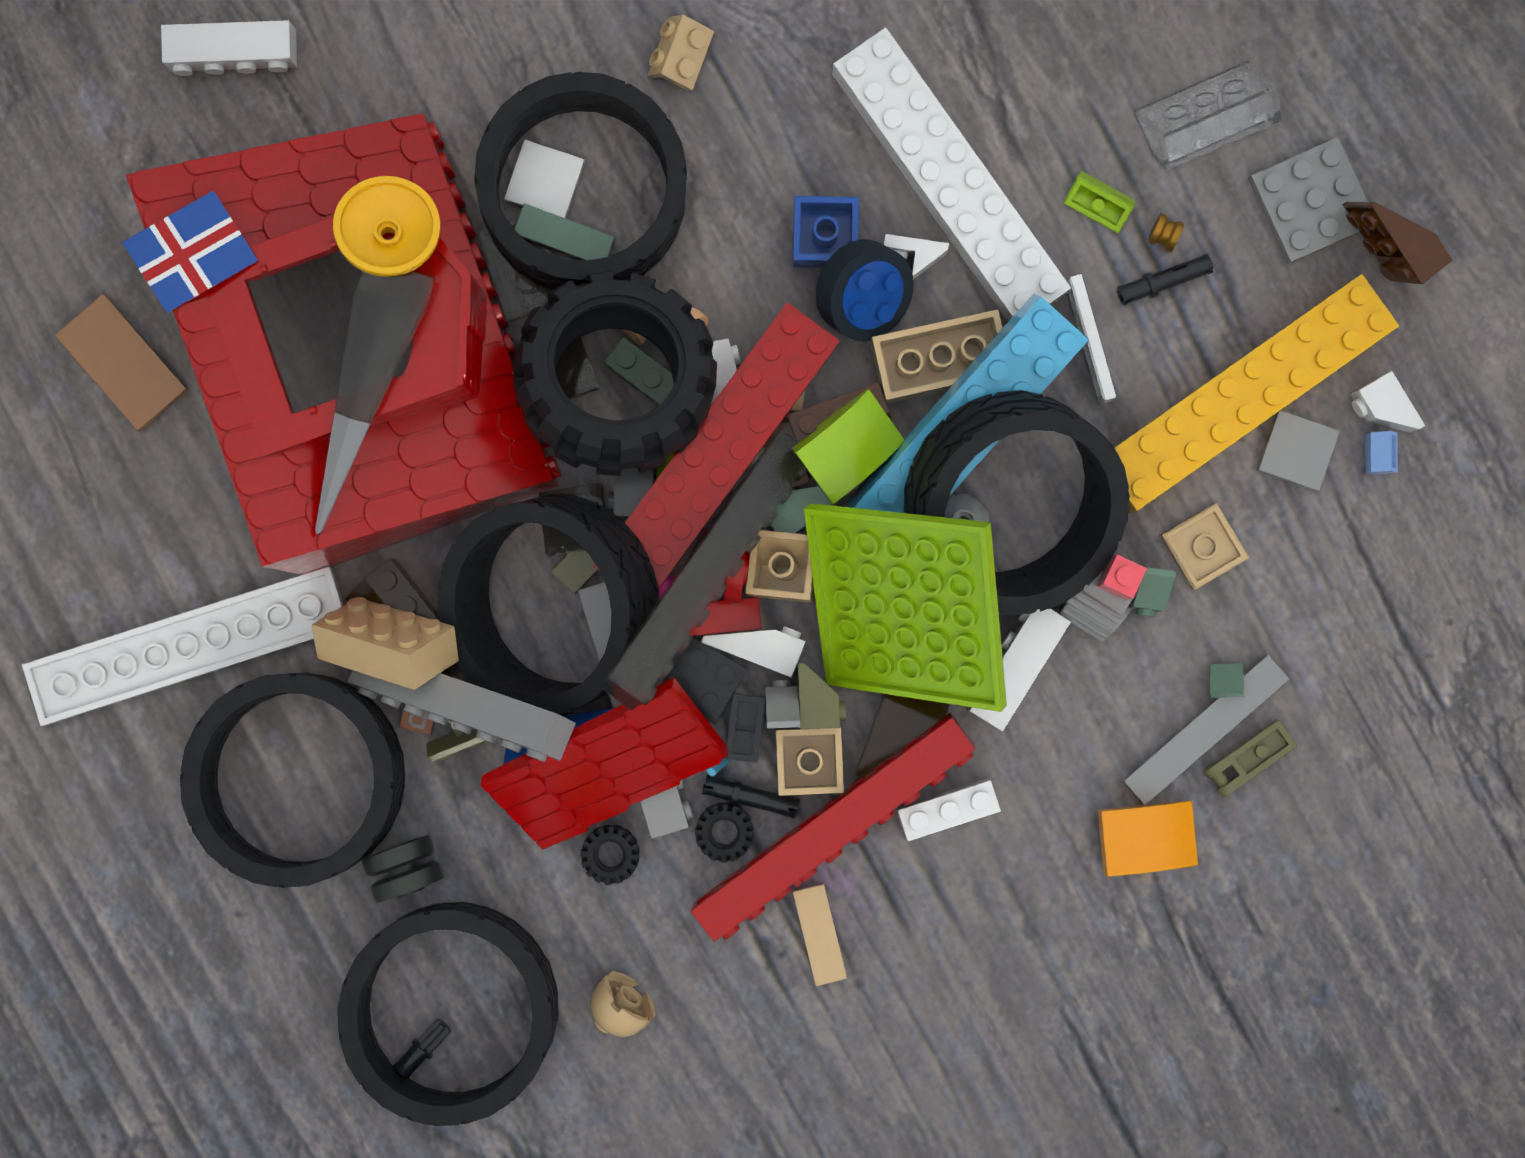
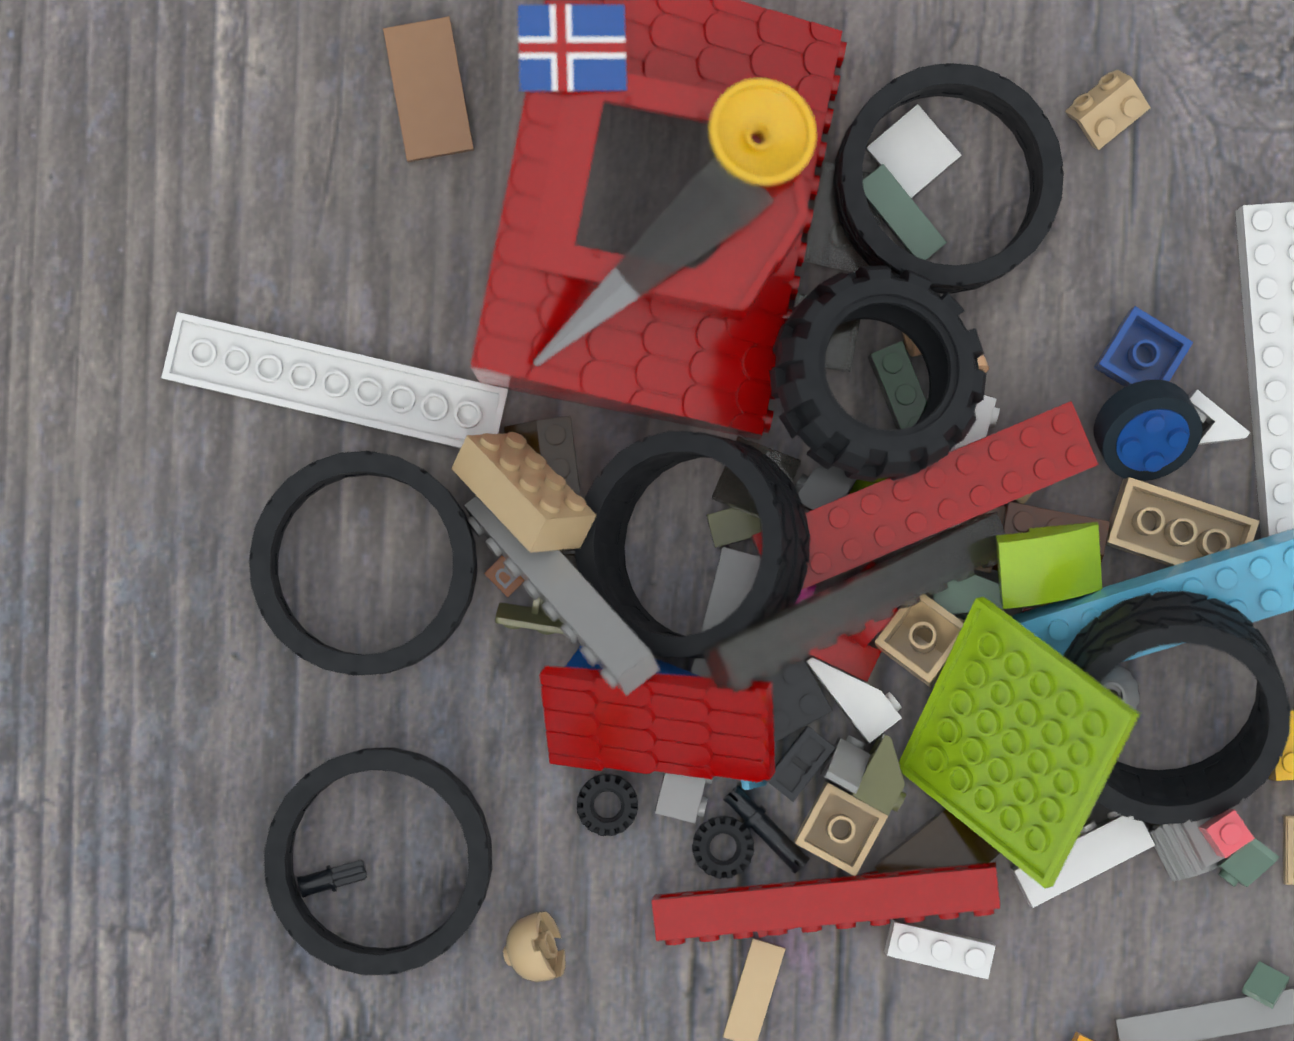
camera: 30 degrees right, 0 degrees up
pearl dark grey wheel [361,835,444,903] -> none

